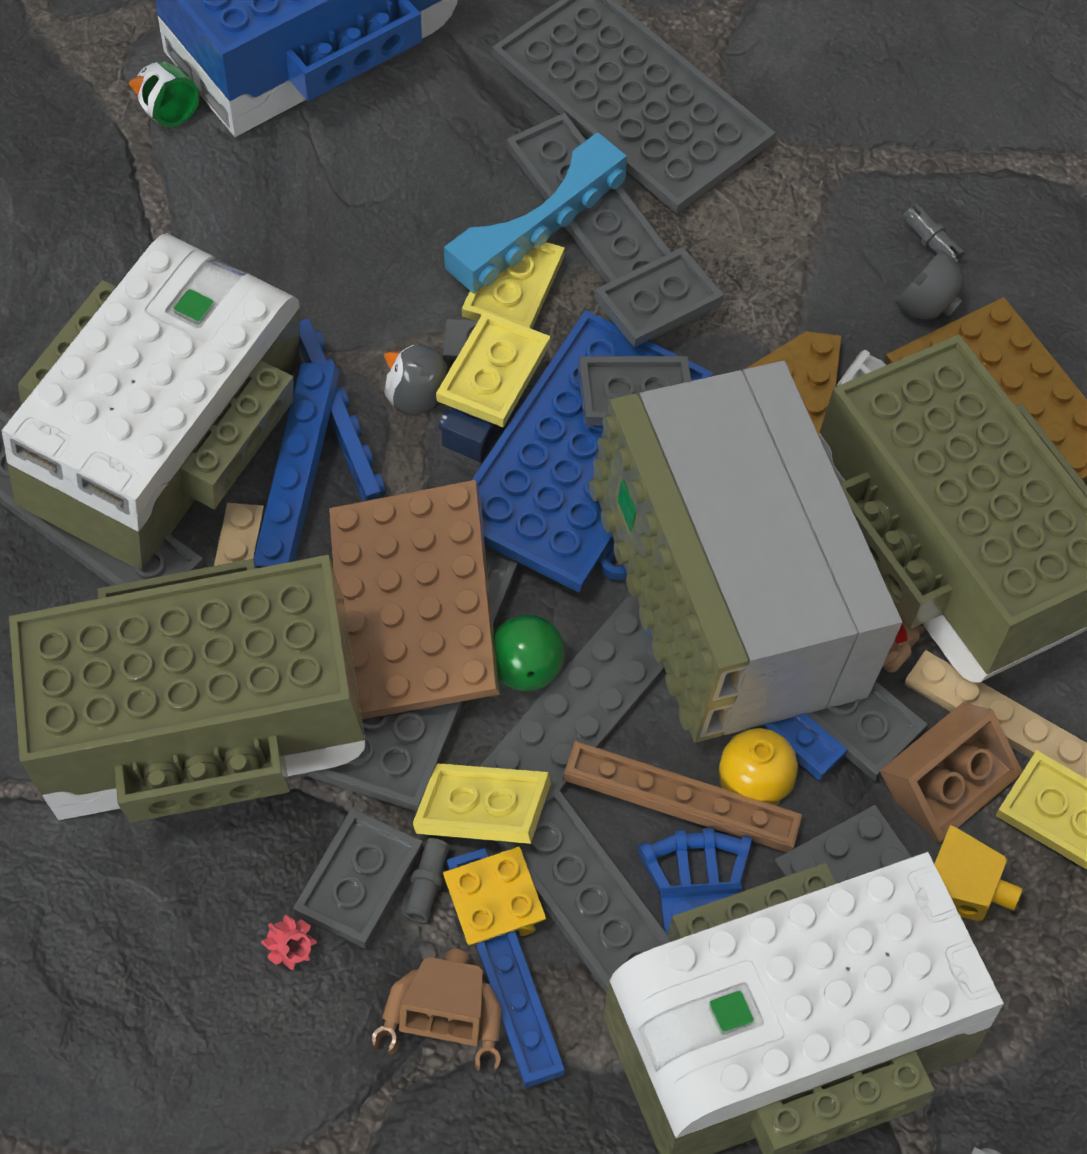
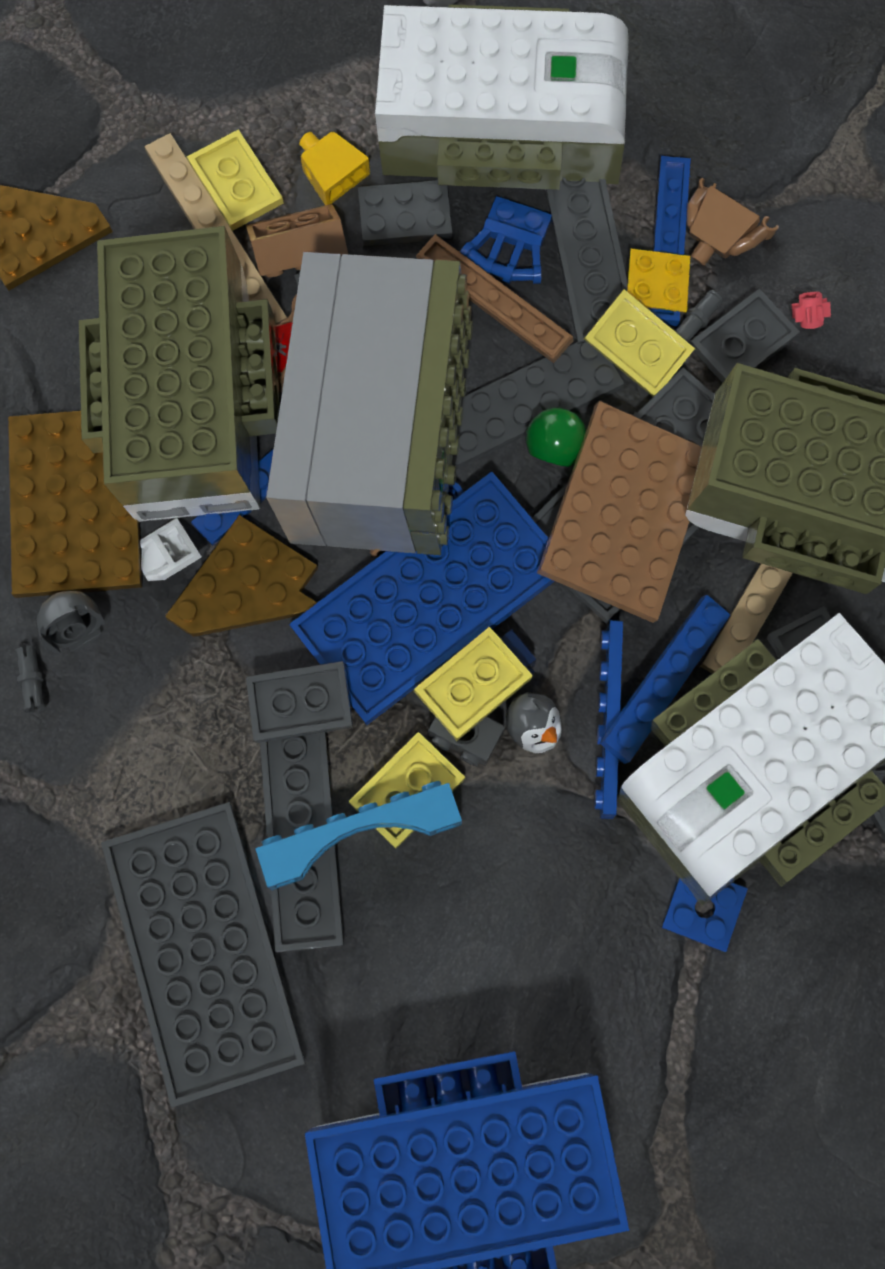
camera: 155 degrees left, 15 degrees up
green piece [129,62,199,127] -> none
dark grey plate [578,356,691,426] -> none

